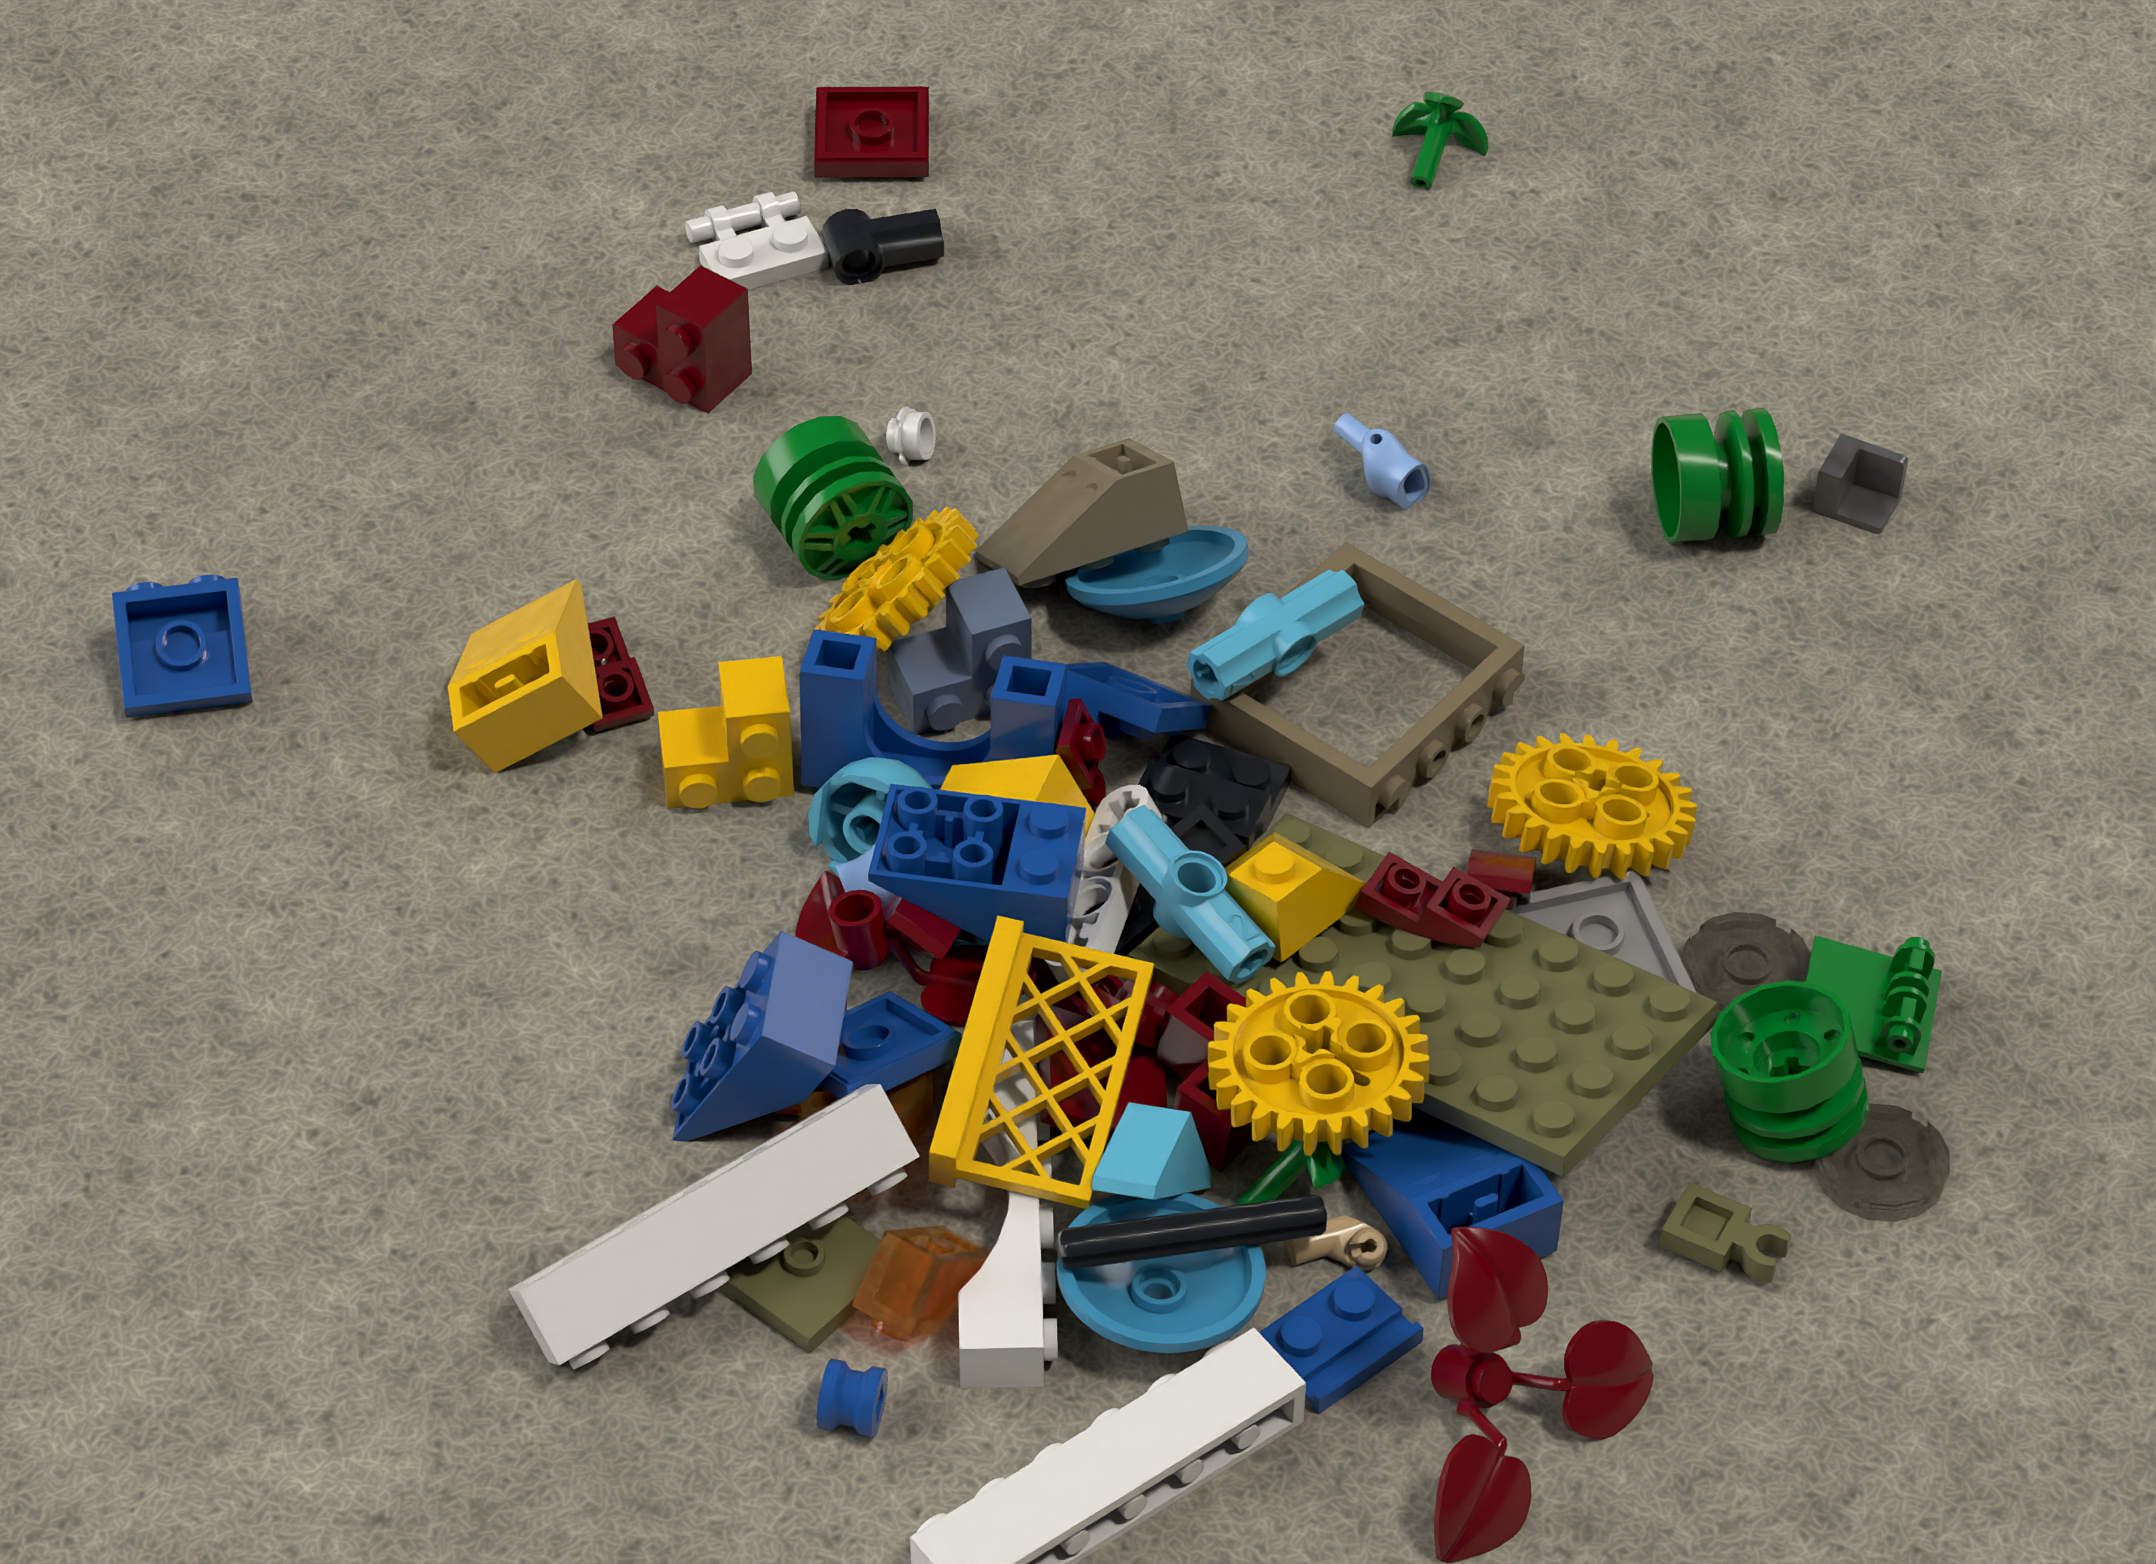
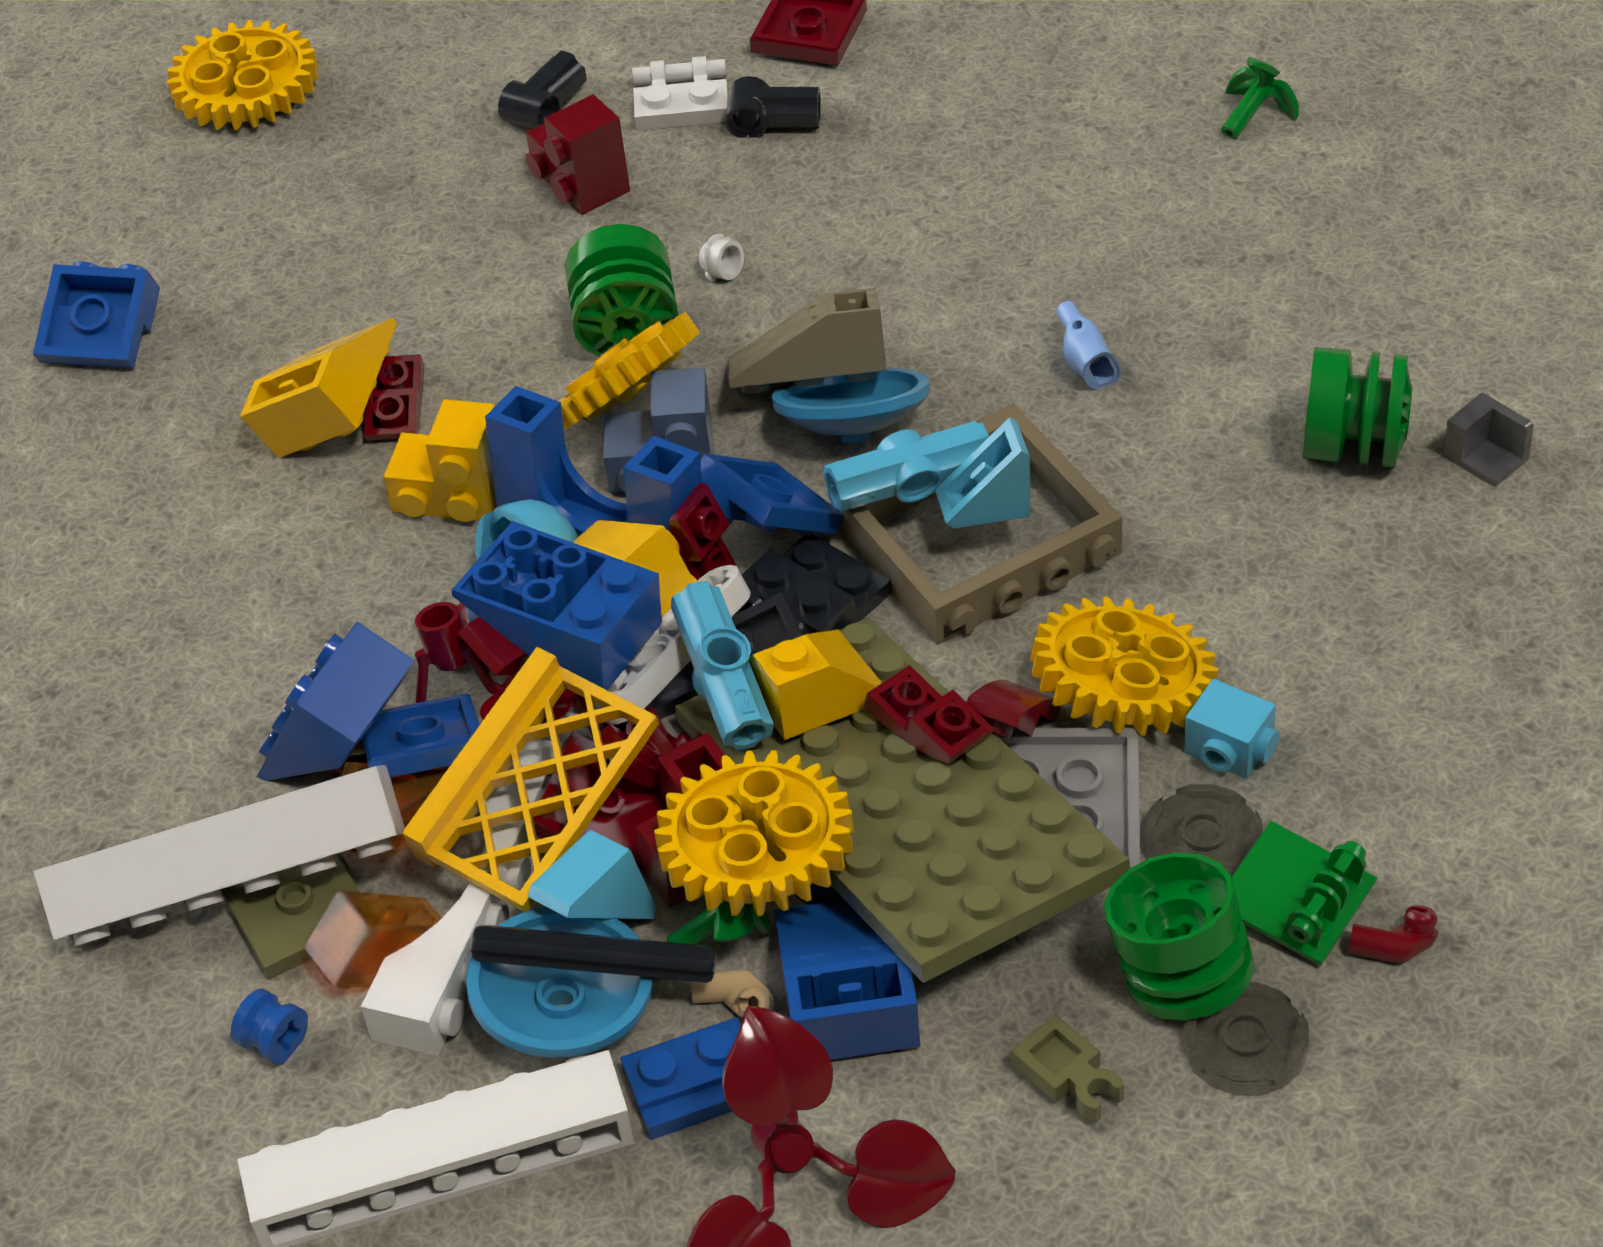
camera: 25 degrees right, 0 degrees up
none -> yellow gear [167,20,319,130]
none -> black piece [498,50,587,130]
none -> medium azure slope [935,417,1030,529]
none -> medium azure brick [1184,678,1280,779]
none -> dark red arm [1348,905,1439,963]

